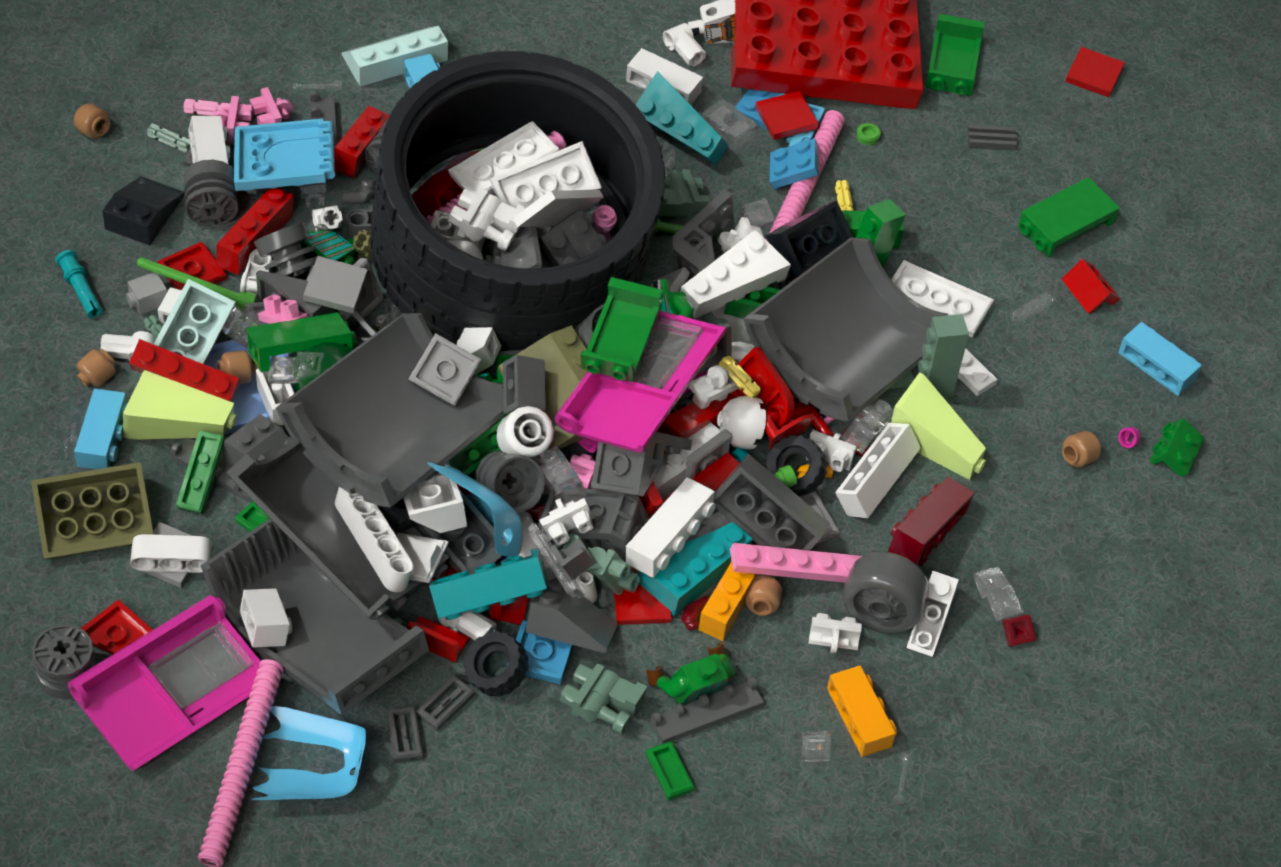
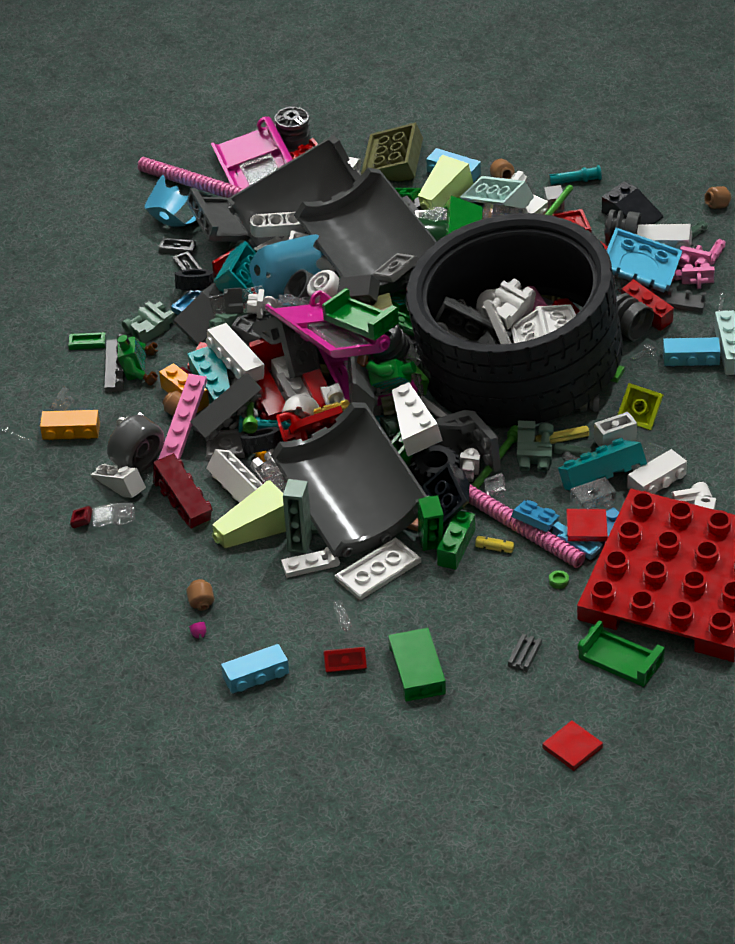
camera: 120 degrees right, 10 degrees down
red brick [129,339,240,403] -> none
green bracket [1149,418,1205,477] -> none

